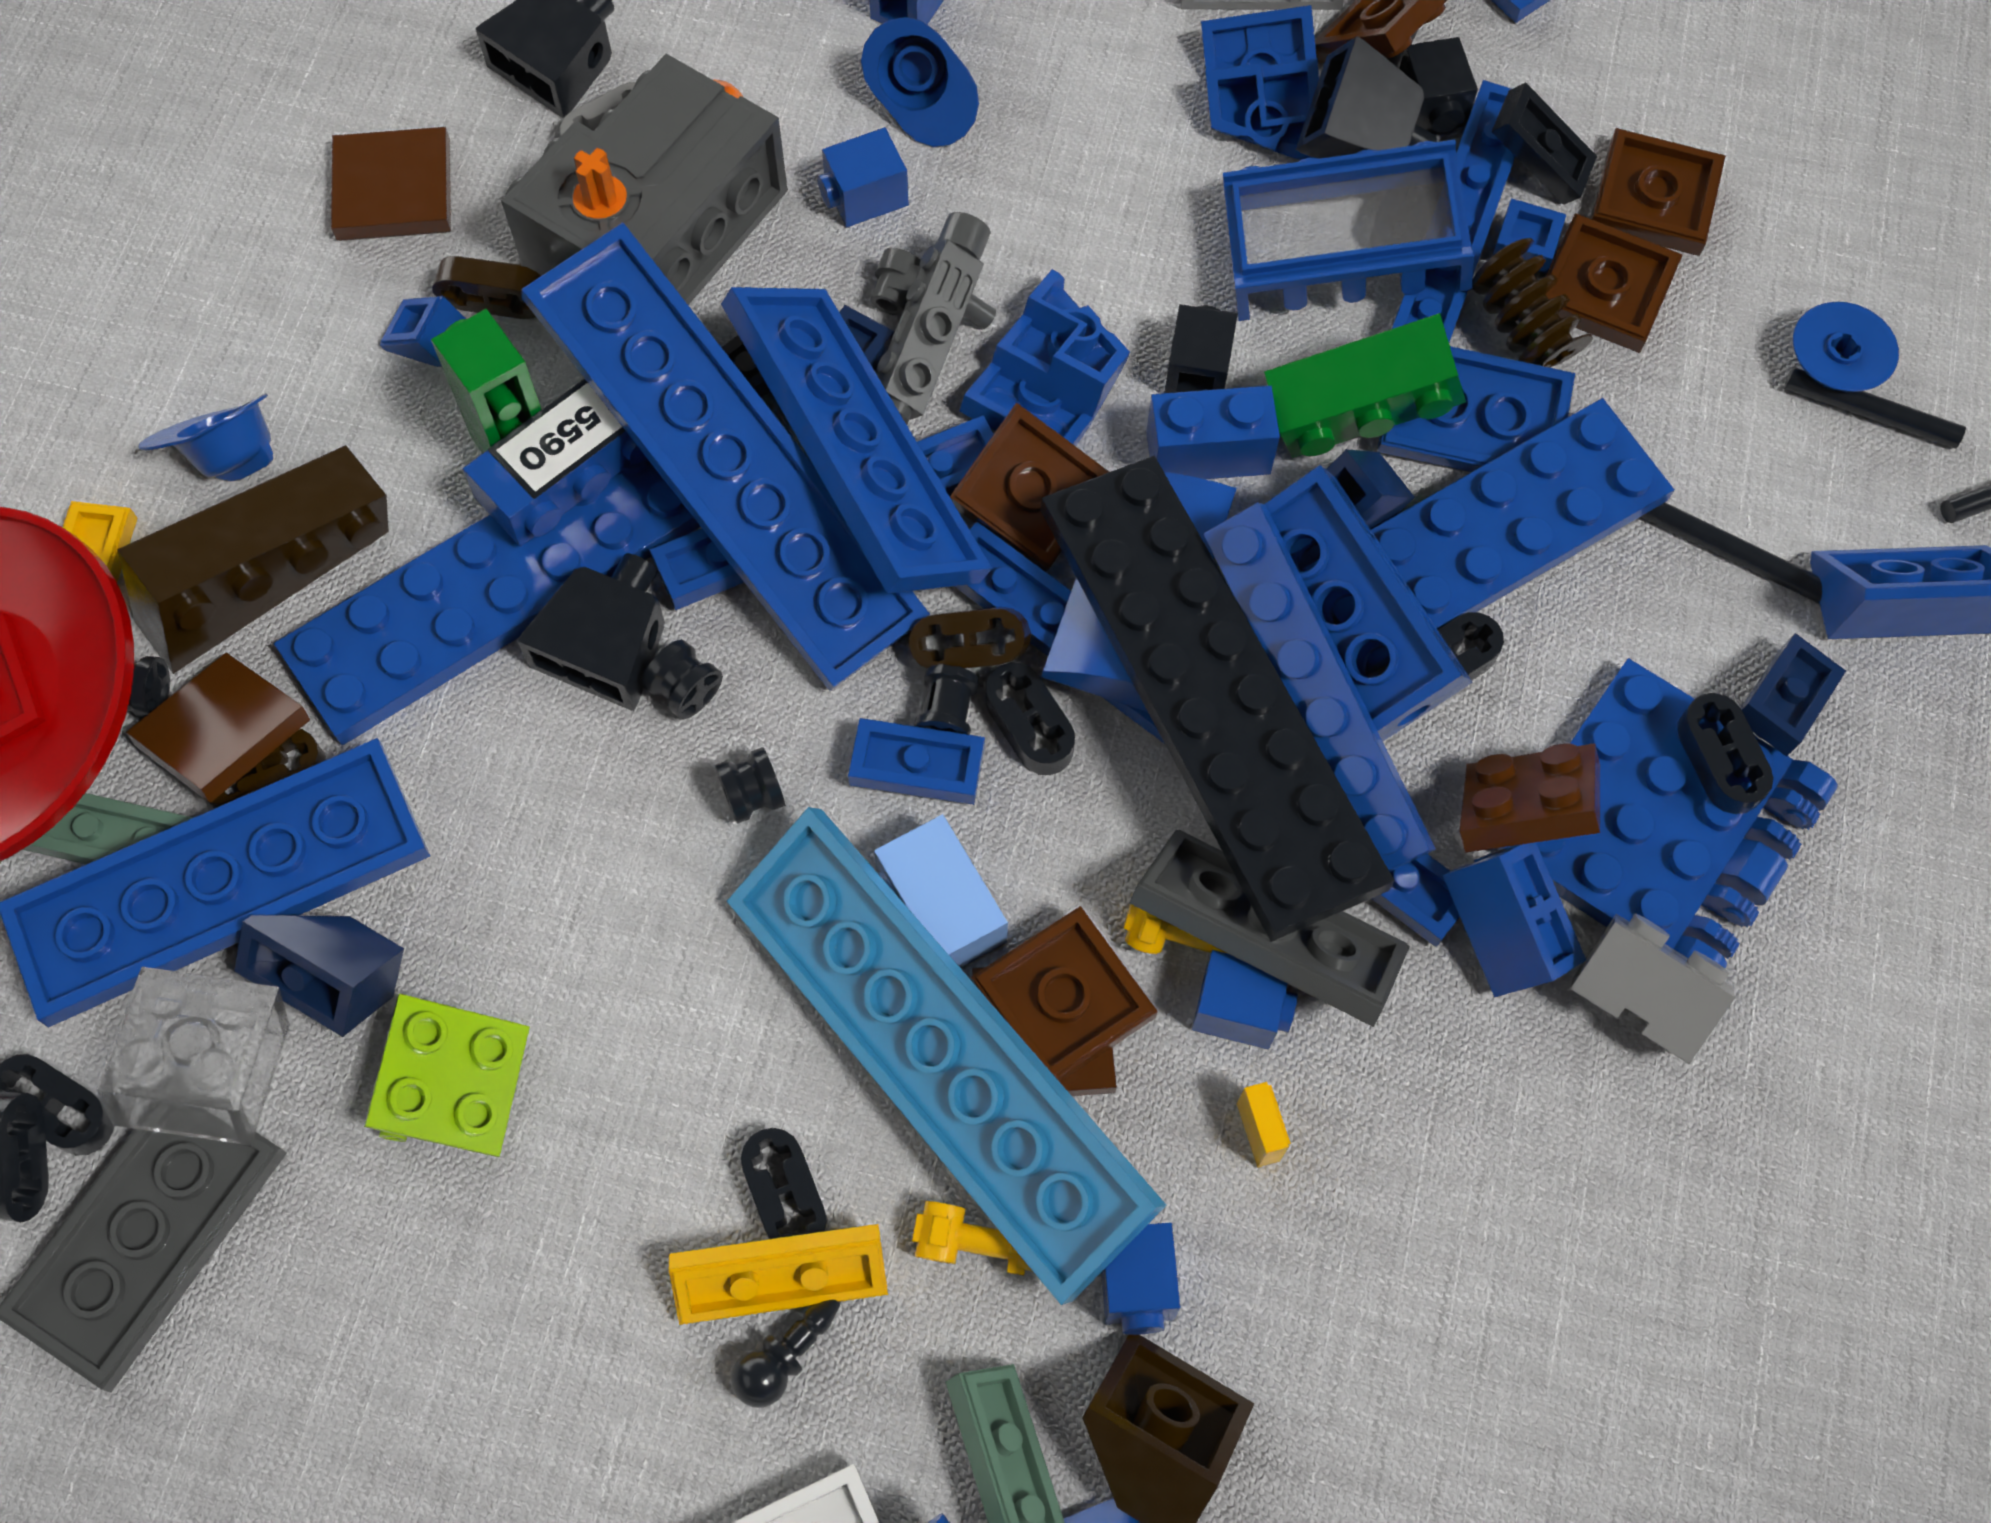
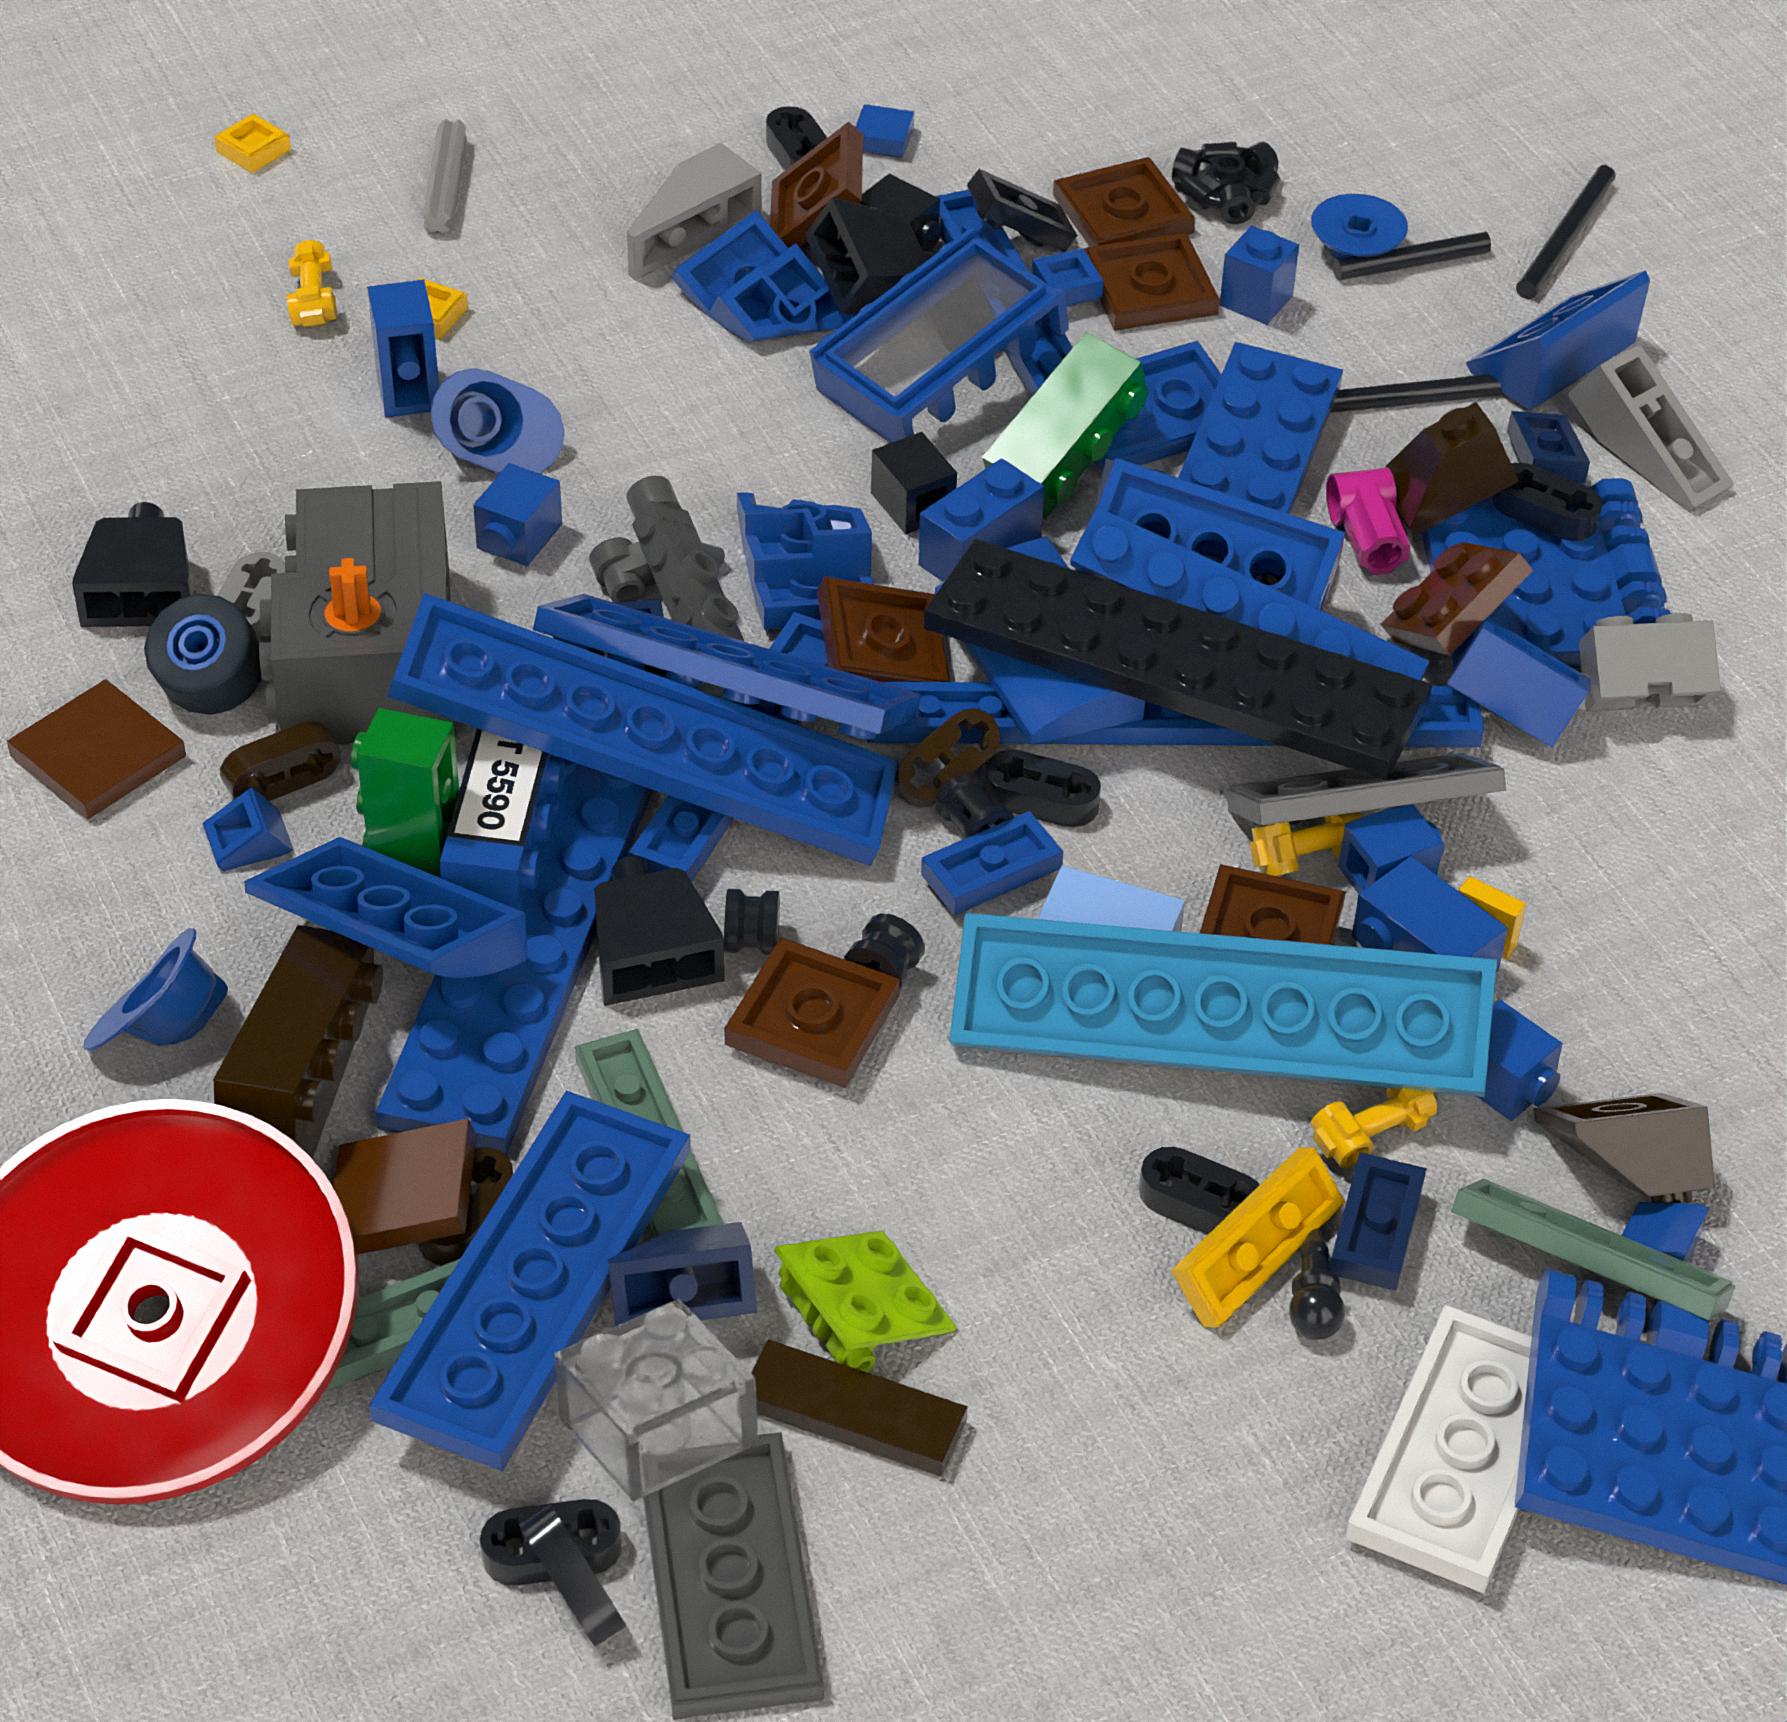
camera: 40 degrees left, 20 degrees down
dark brown piece [1472,238,1593,368] -> none
none -> black wheel [144,594,262,715]
none -> blue slope [244,837,527,978]
none -> sand green tile [575,1029,723,1240]
none -> reddish brown plate [724,937,900,1088]
none -> dark brown tile [741,1339,968,1477]
none -> black piece [1172,141,1280,225]
none -> blue brick [1219,225,1299,325]
none -> dark pink piece [1326,467,1410,575]
none -> dark blue plate [1329,1152,1427,1291]
none -> blue brick [1351,856,1508,972]
none -> dark brown slope [1384,402,1519,536]
none -> light grey slope [1567,343,1735,512]

